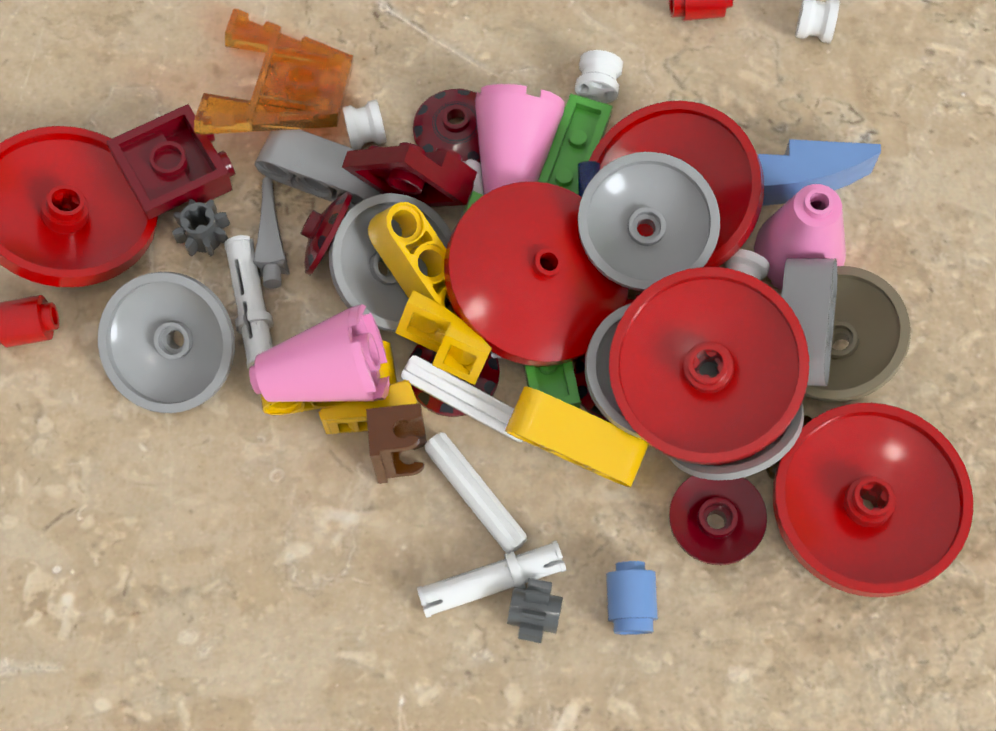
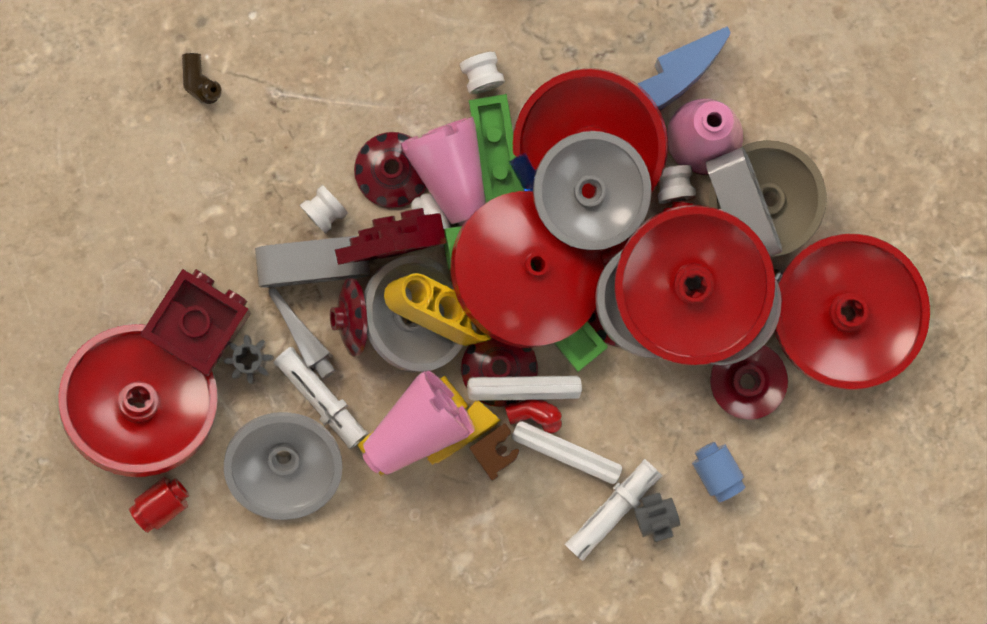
camera: 30 degrees left, 15 degrees up
clear orange wing [194,9,353,134] -> none
yellow slope [395,290,492,385] -> none
yellow beam [505,386,649,487] -> none
none -> red arm [505,399,562,434]

